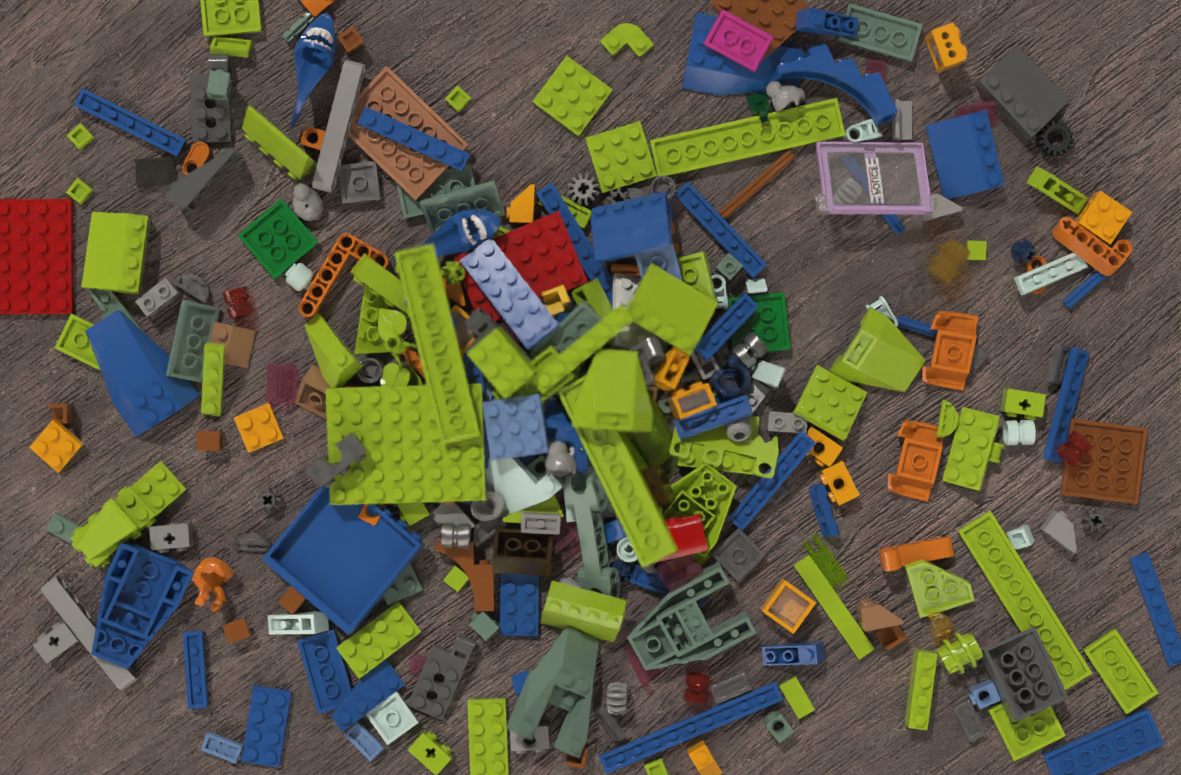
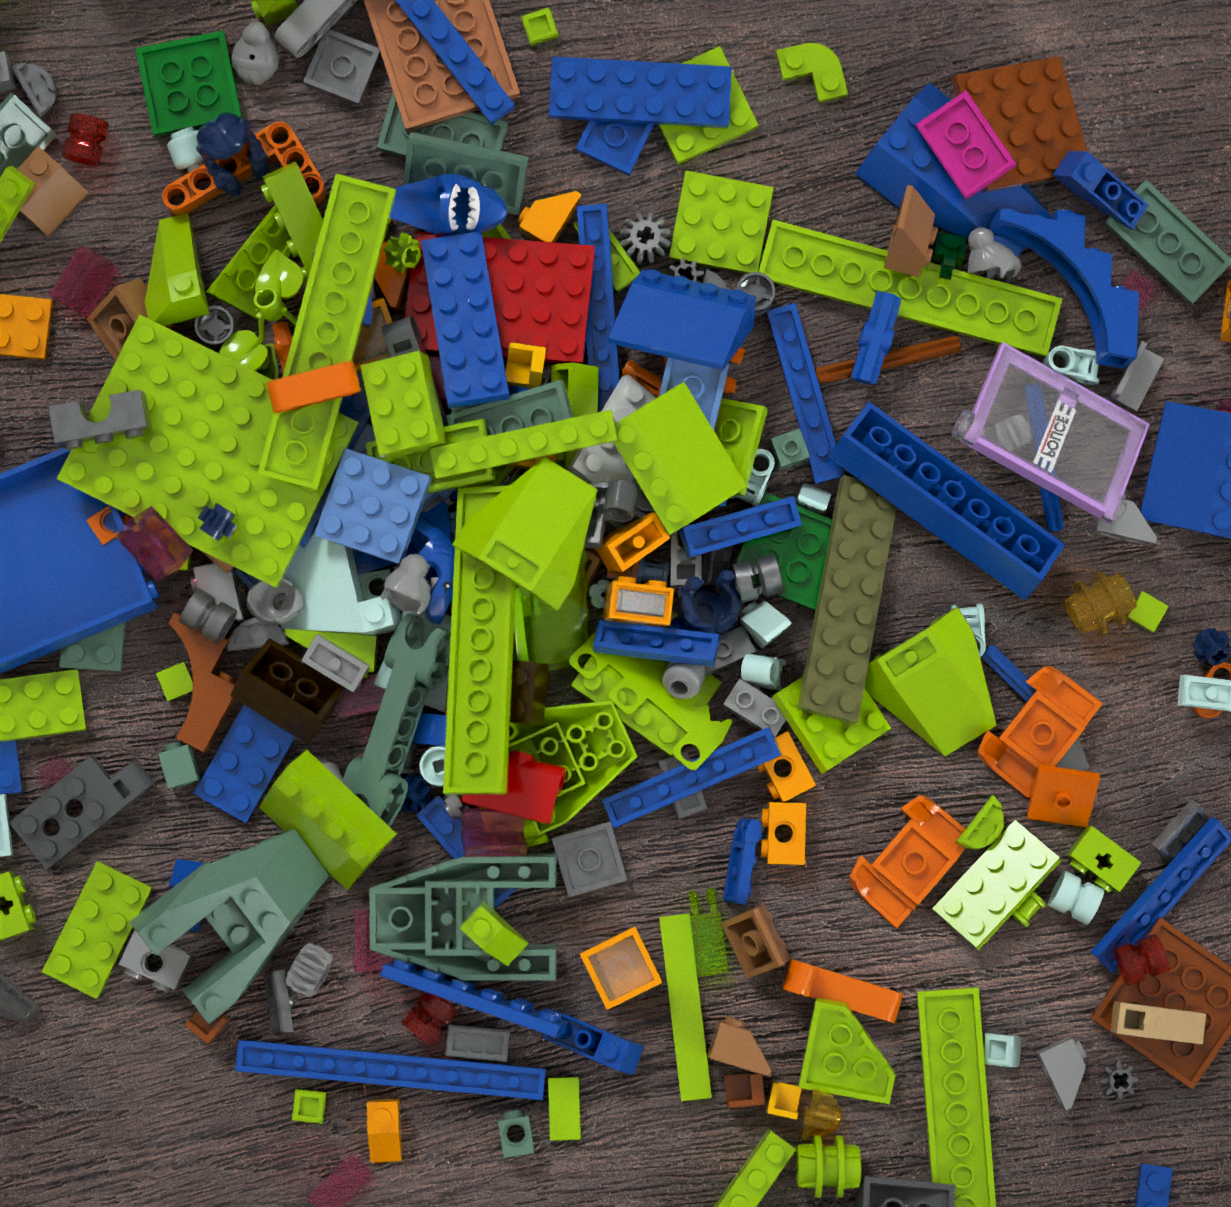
camera: 20 degrees right, 5 degrees down
none -> clear pink brick [115,506,193,582]
none -> dark blue hair [196,112,270,196]
none -> dark blue gear [198,503,238,541]
none -> orange beam [266,361,361,414]
none -> blue plate [380,959,568,1037]
none -> lime slope [460,901,529,966]
none -> blue plate [549,57,732,128]
none -> blue plate [576,121,655,177]
none -> medium nougat slope [721,903,790,979]
none -> light aqua piece [741,654,787,691]
none -> yellow panel [765,1080,802,1120]
none -> olive plate [797,475,897,724]
none -> blue brick [828,402,1065,600]
none -> blue piece [850,291,902,386]
none -> medium nougat slope [884,185,938,277]
none -> orange plate [1027,764,1100,828]
none -> tan slope [1110,1001,1206,1044]

